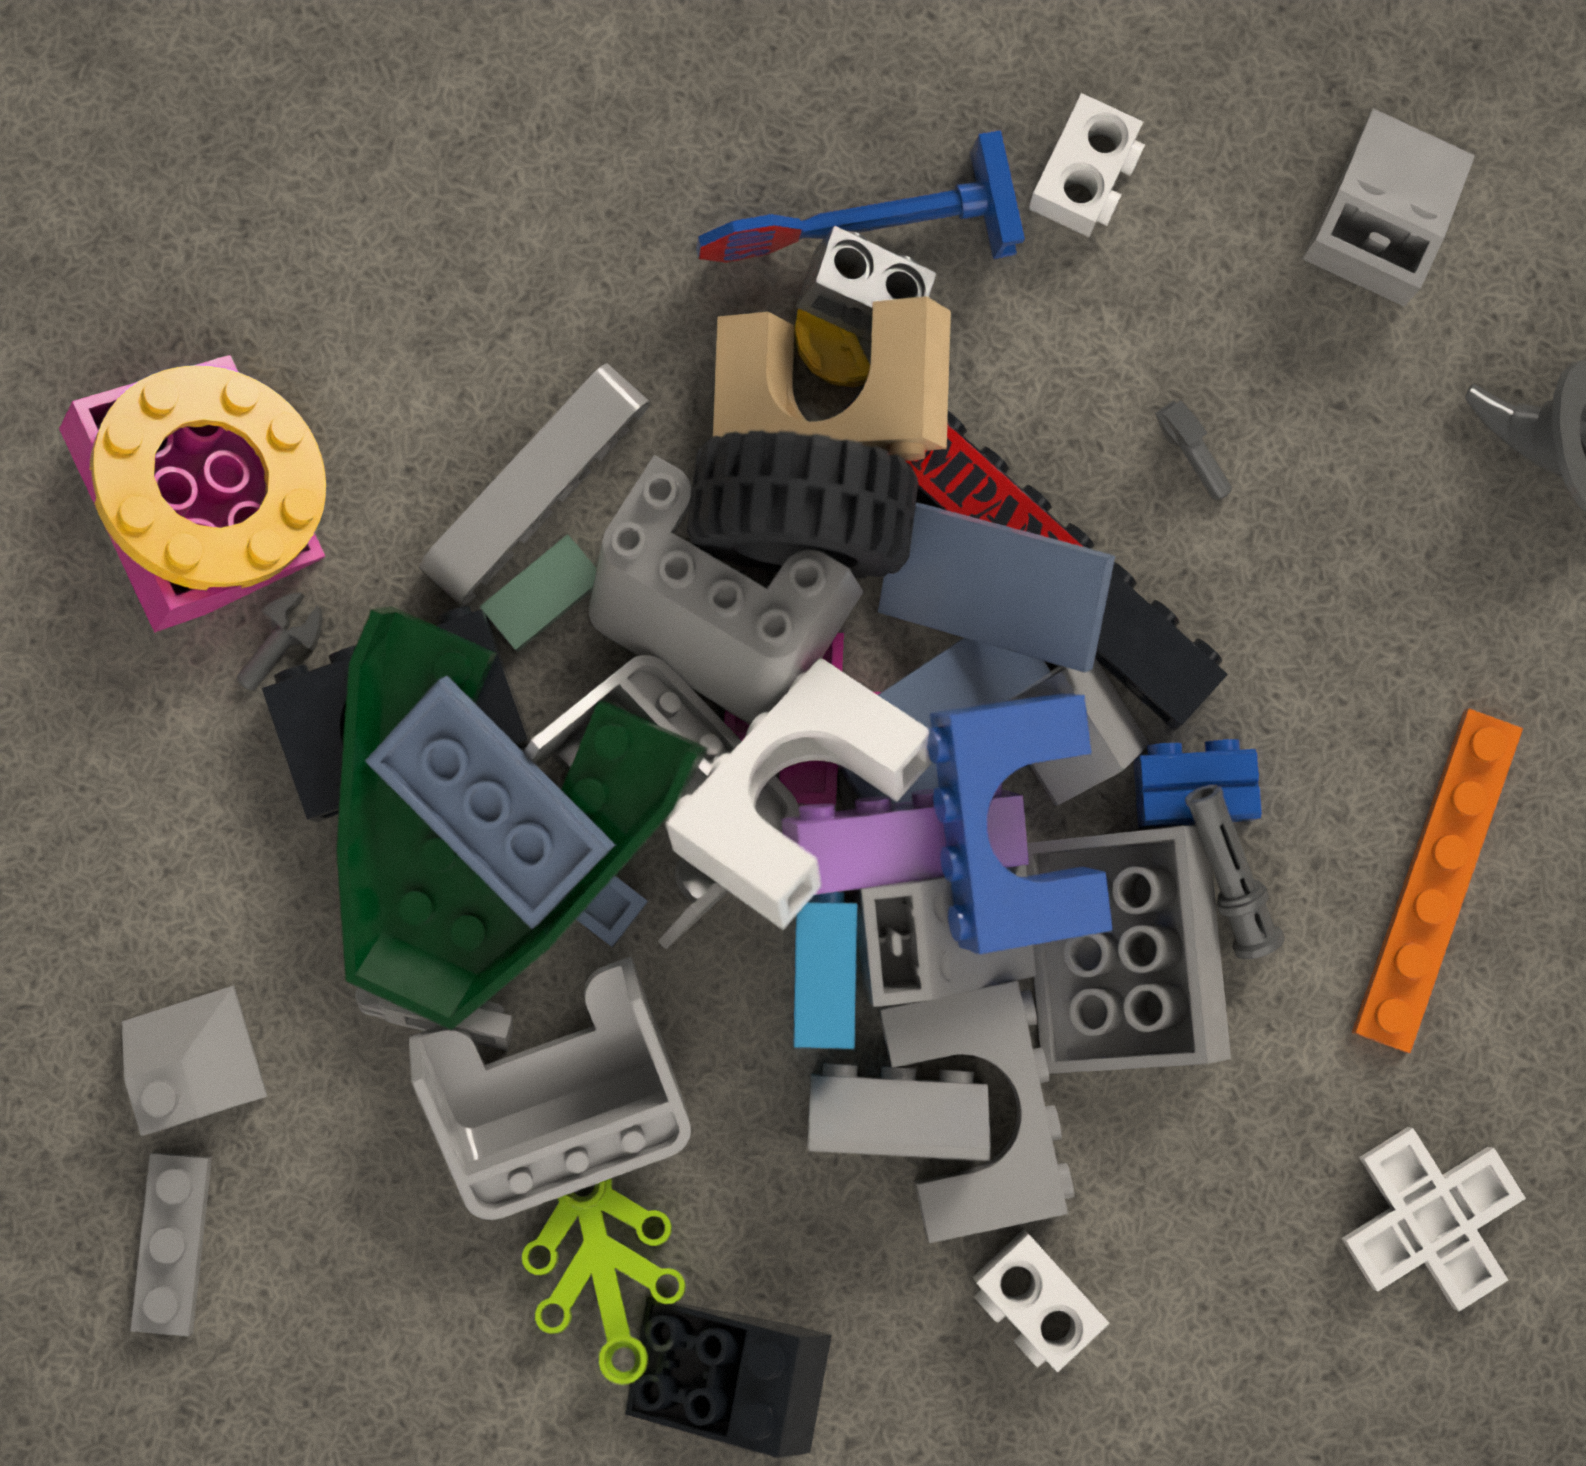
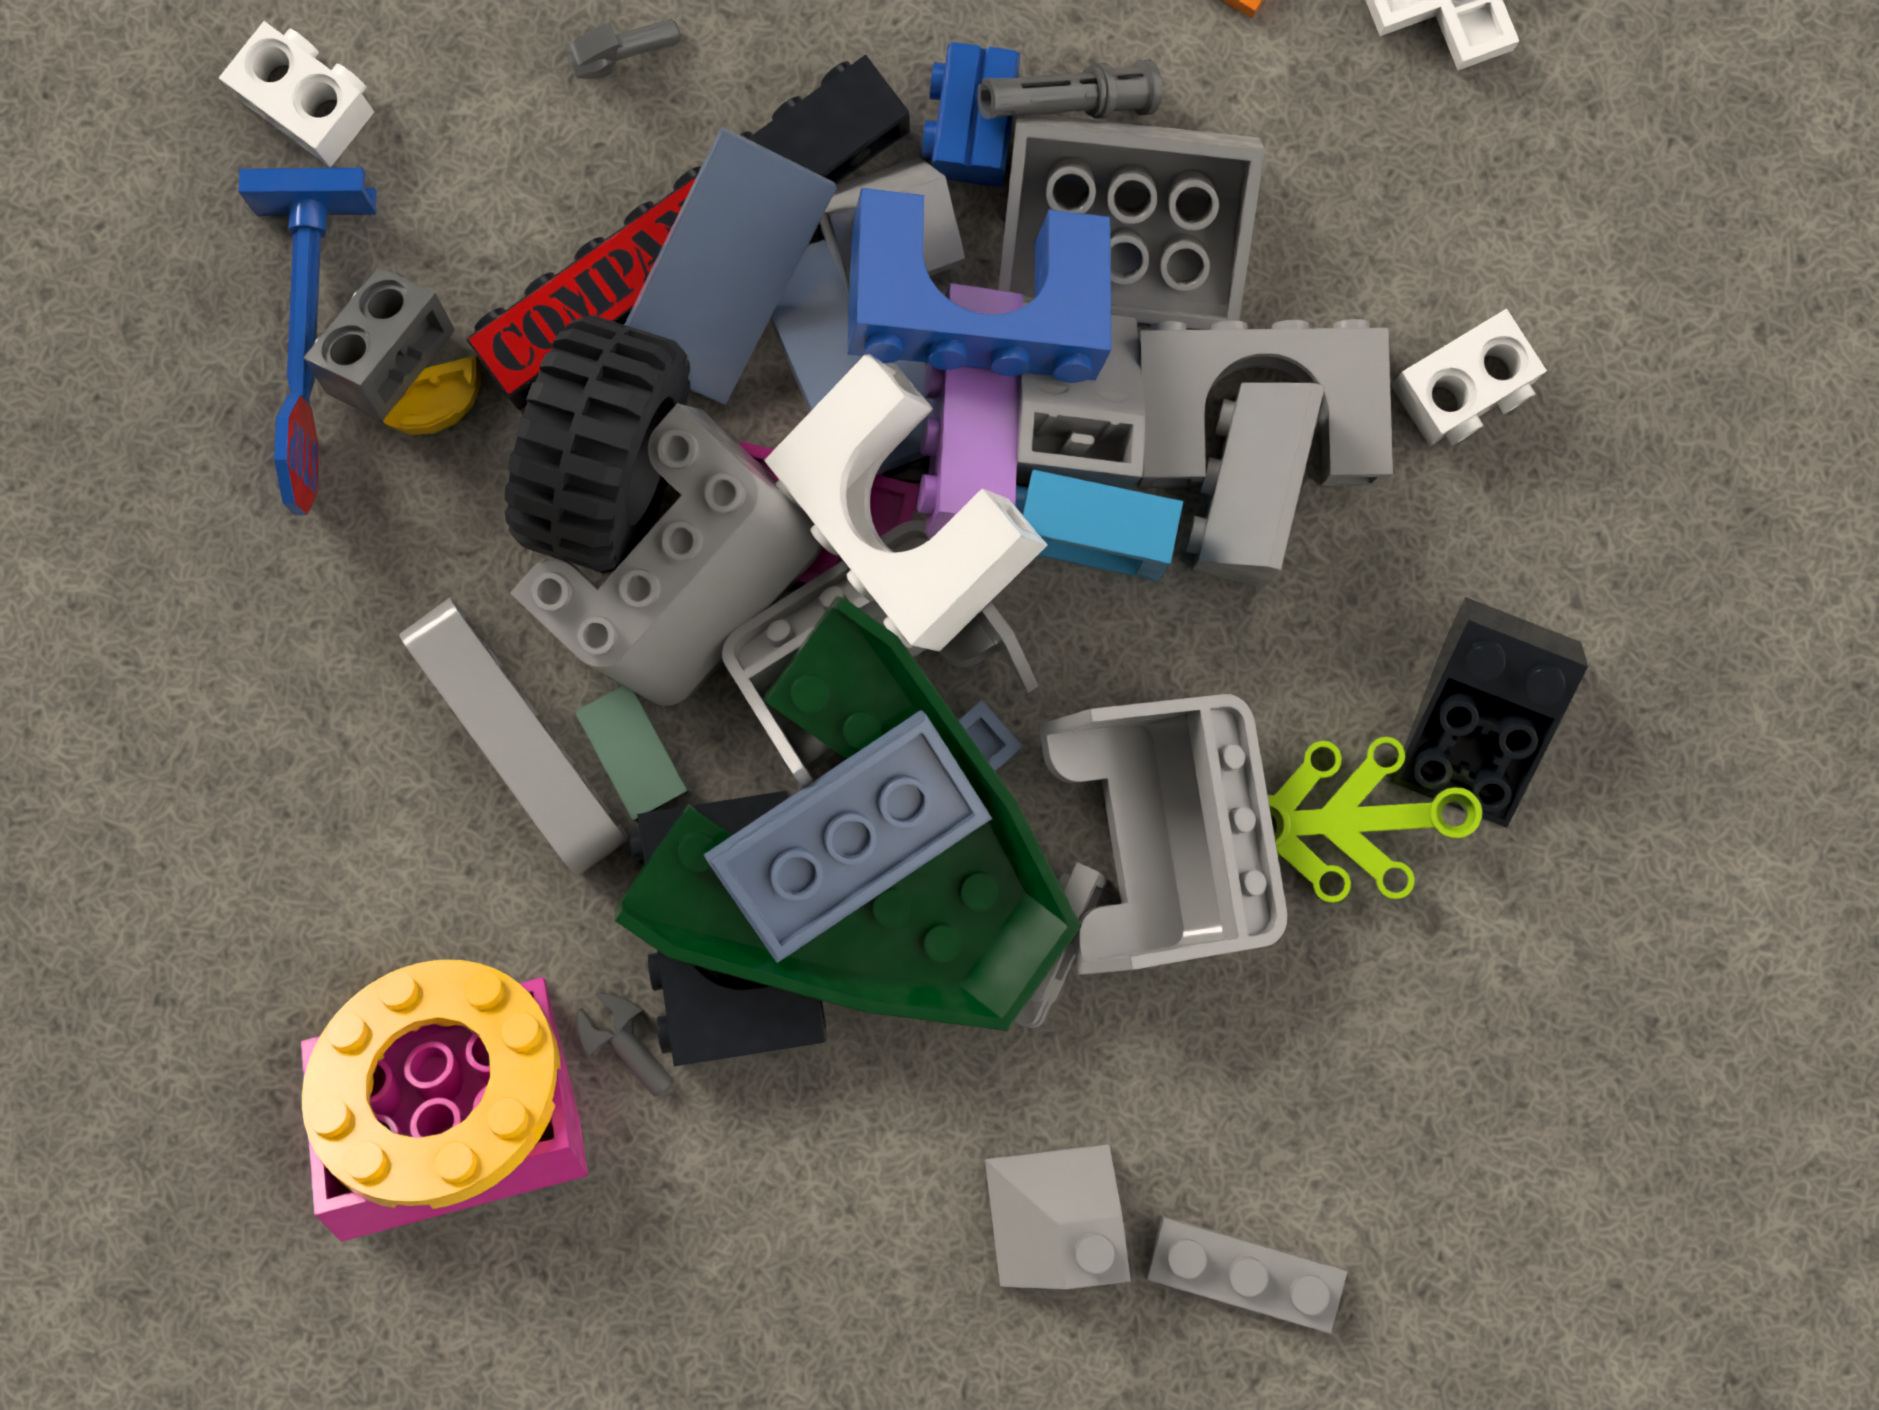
camera: 75 degrees left, 0 degrees up
tan arch [713,296,951,460] -> none

